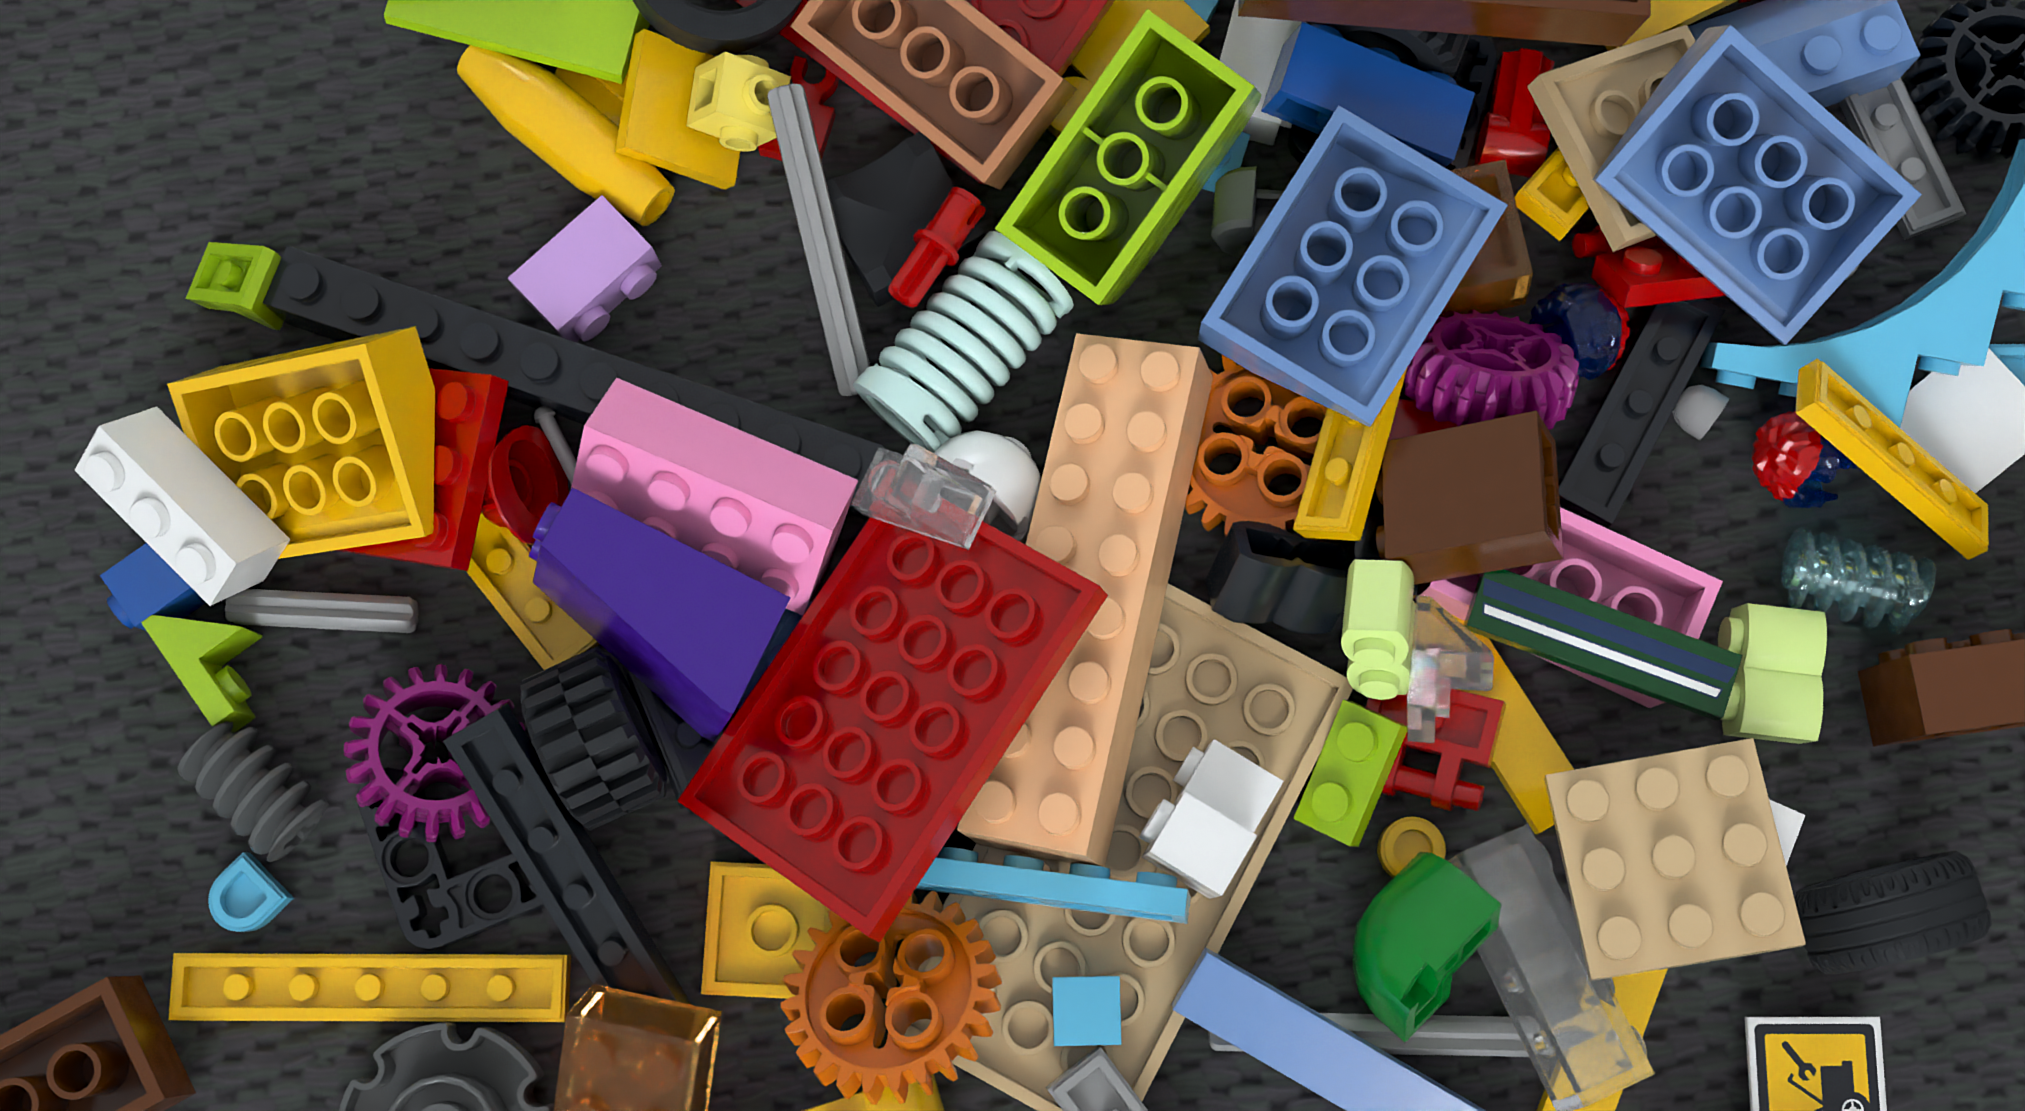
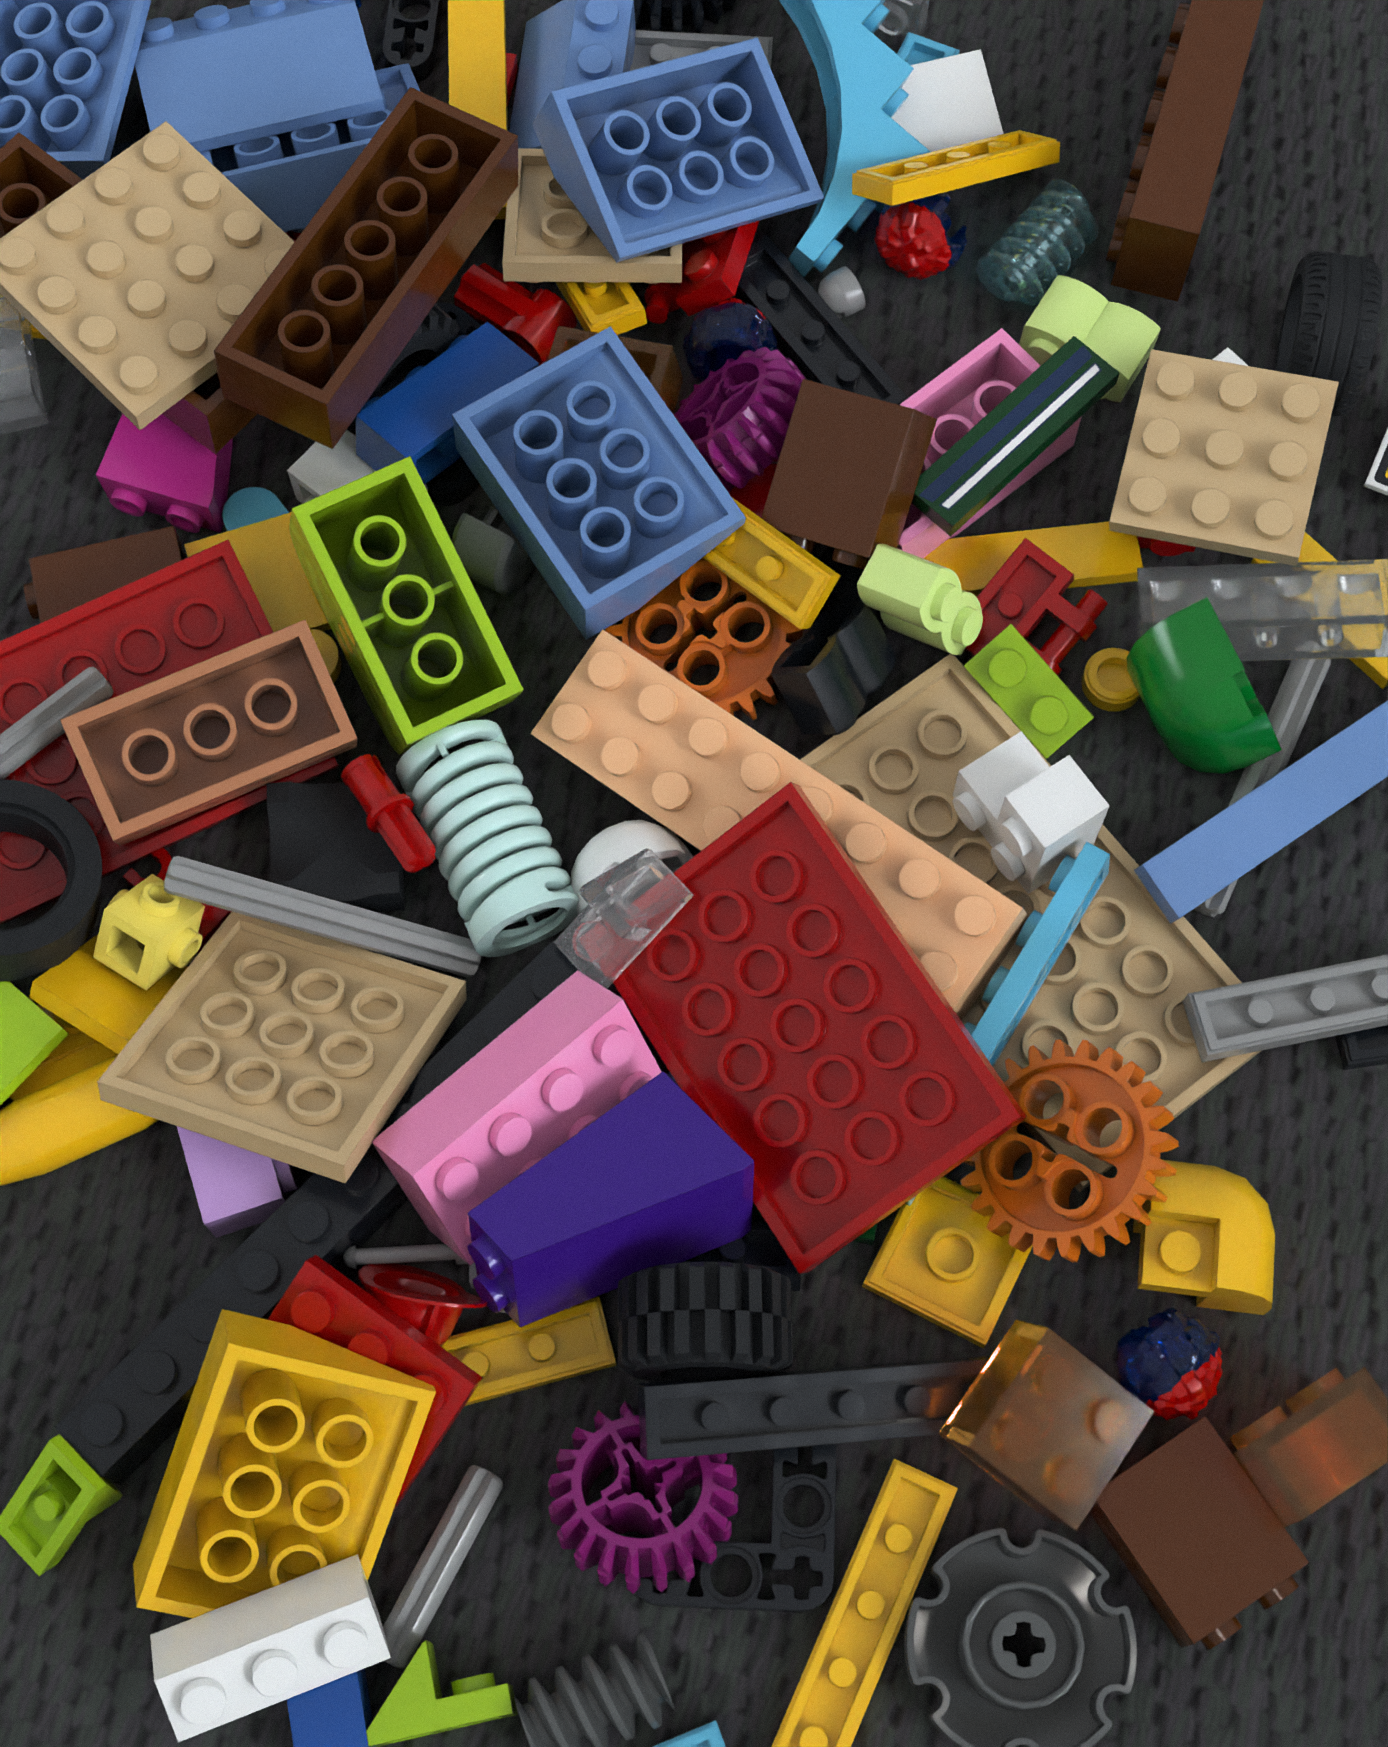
camera: 65 degrees left, 10 degrees down
medium azure tile [1052,976,1122,1046] -> none
clear slope [1407,595,1494,743] -> none
none -> tan plate [97,912,467,1184]

